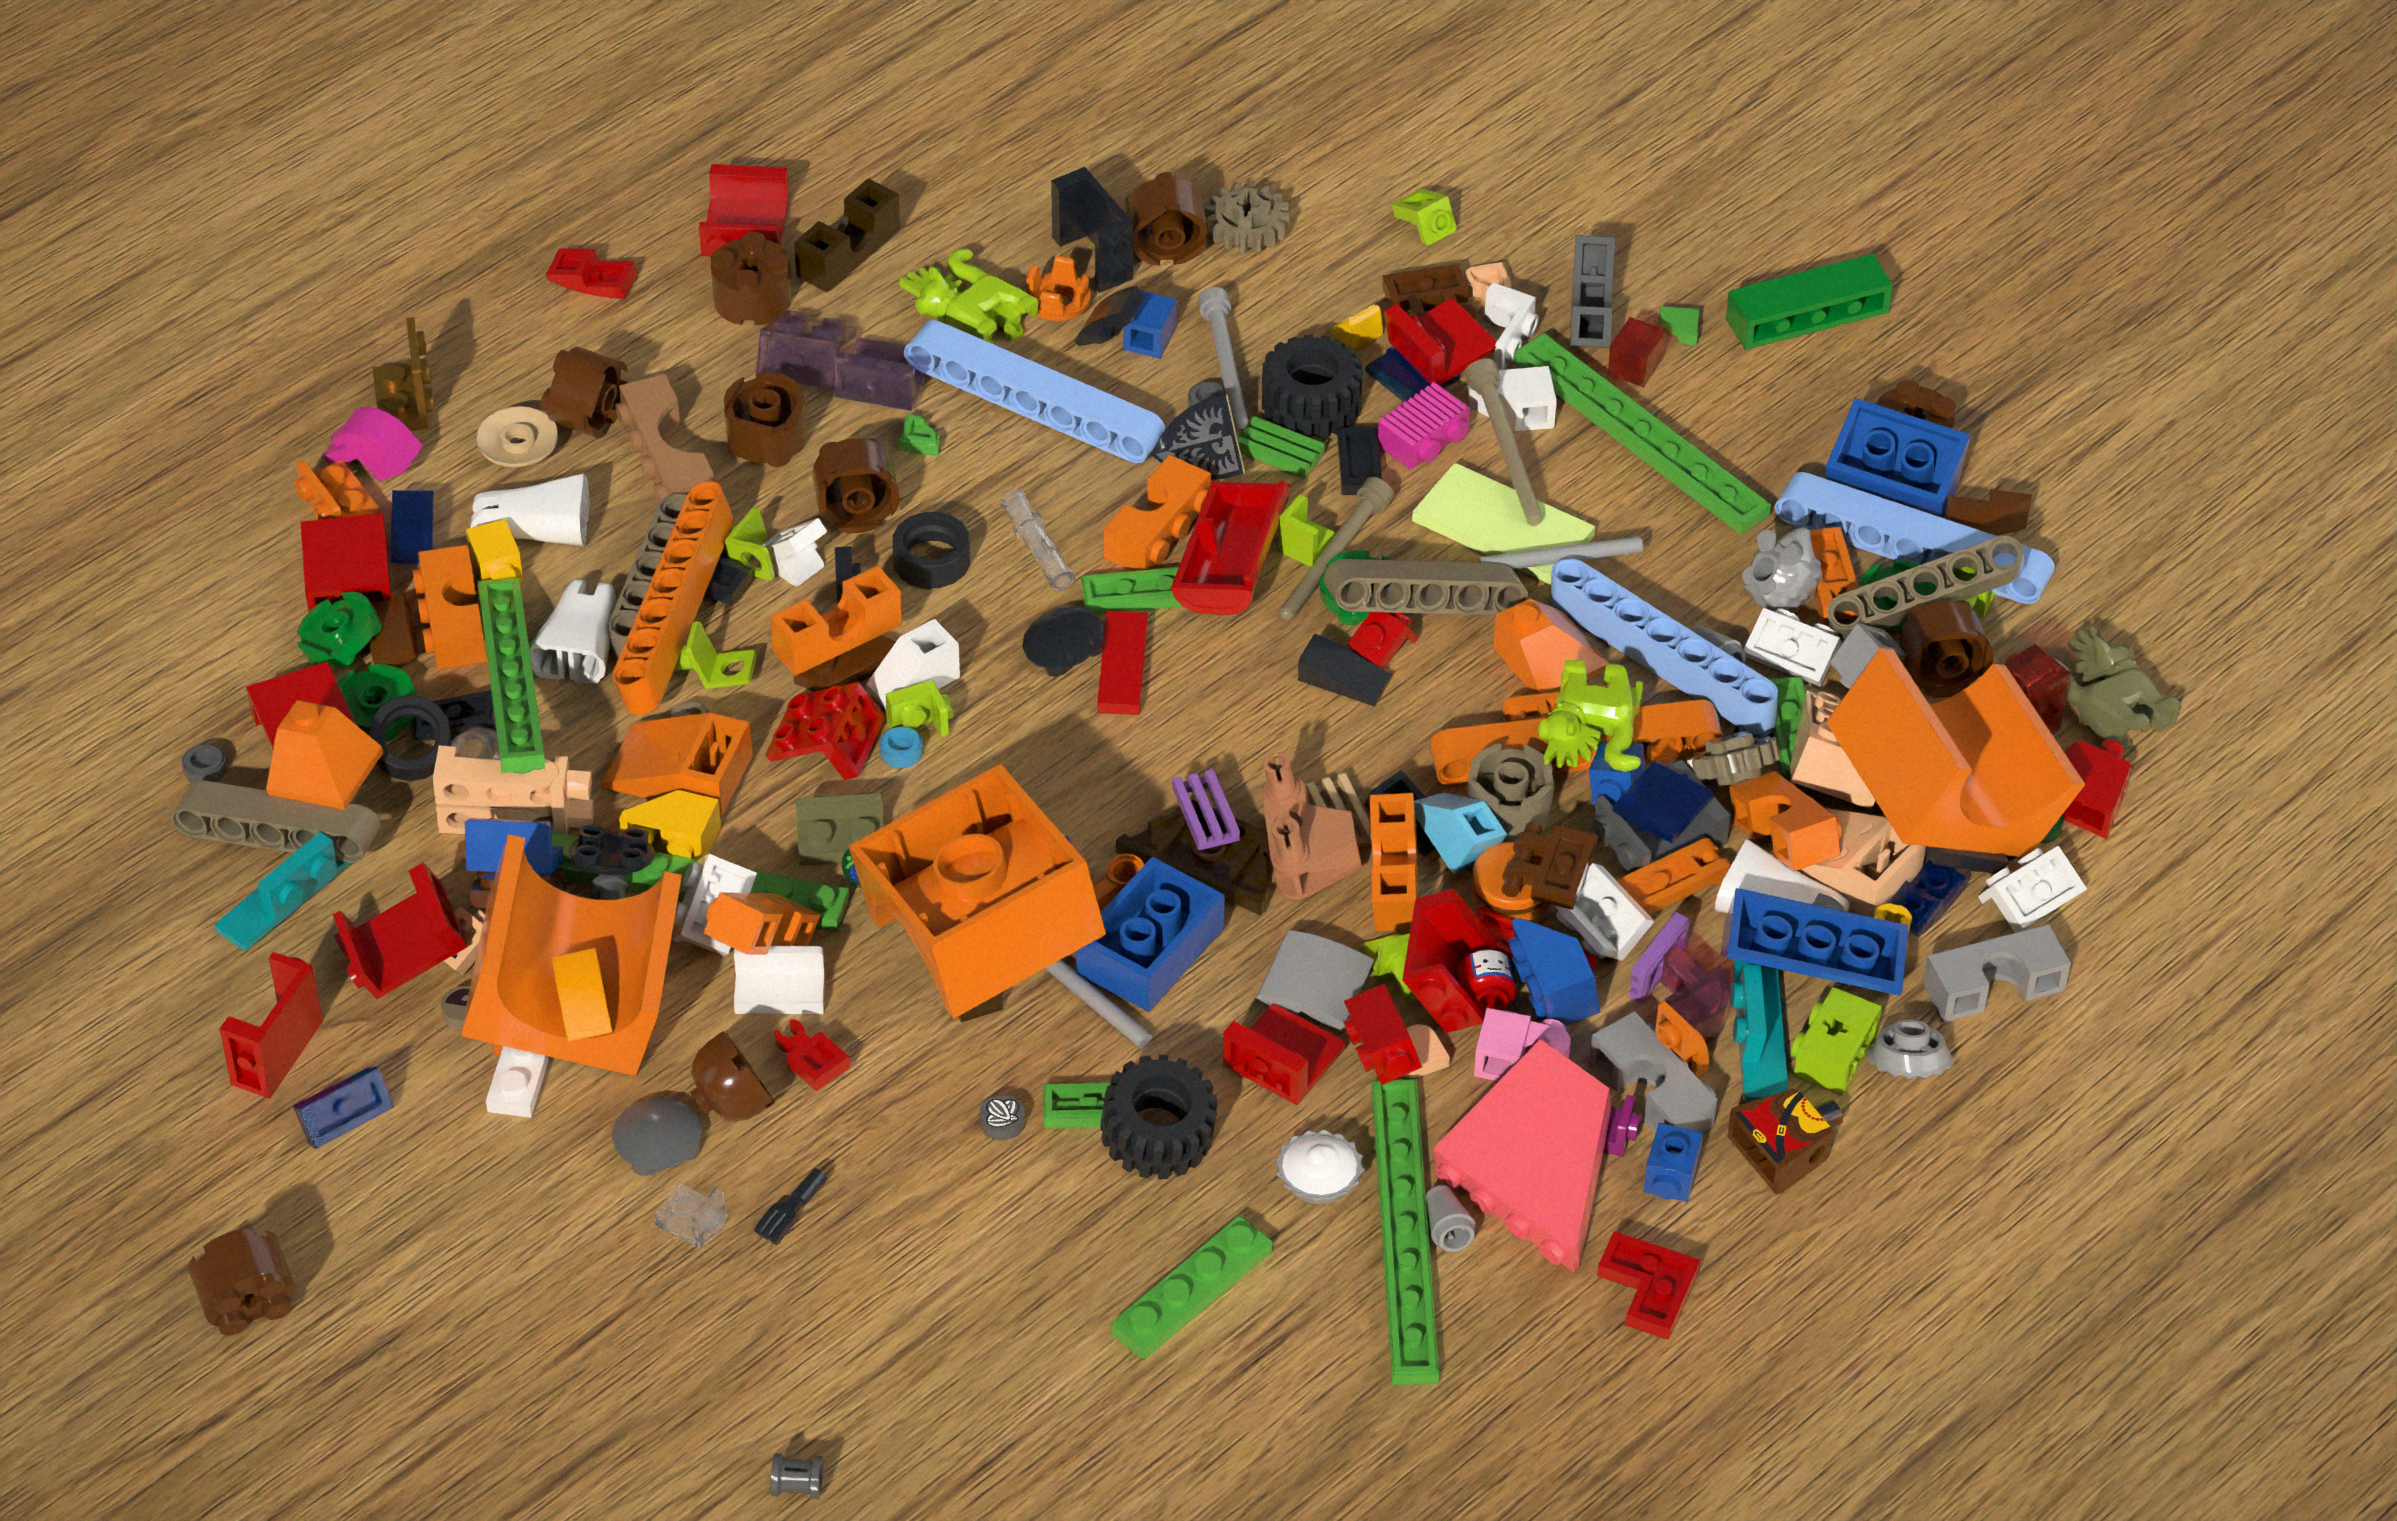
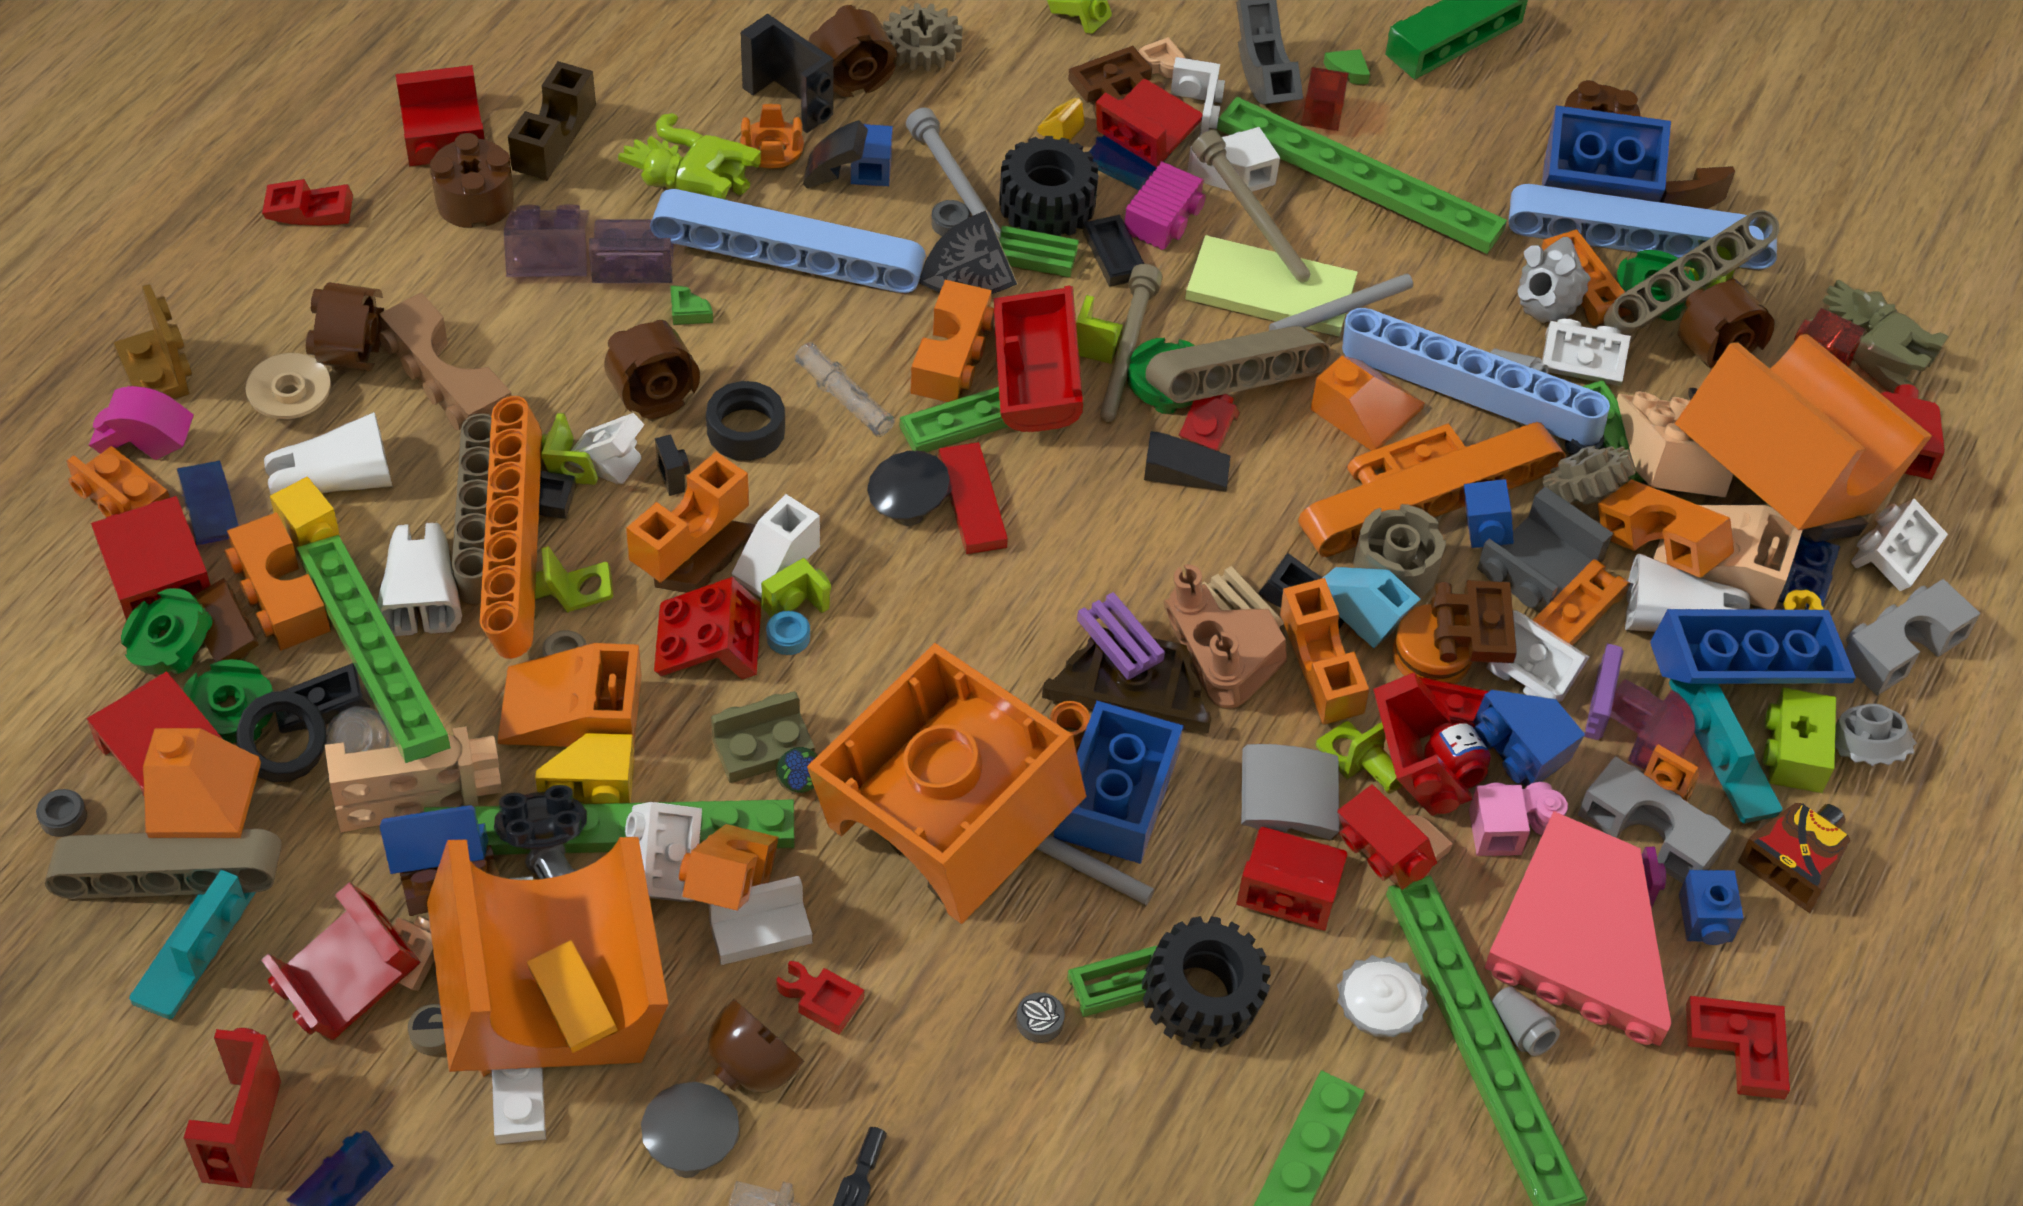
camera: 20 degrees left, 5 degrees up
reddish brown brick [724,372,807,467] -> none
lime animal [1538,659,1643,772] -> none
clear blue piece [1612,761,1714,844] -> none
light grey brick [1829,623,1907,689] -> none

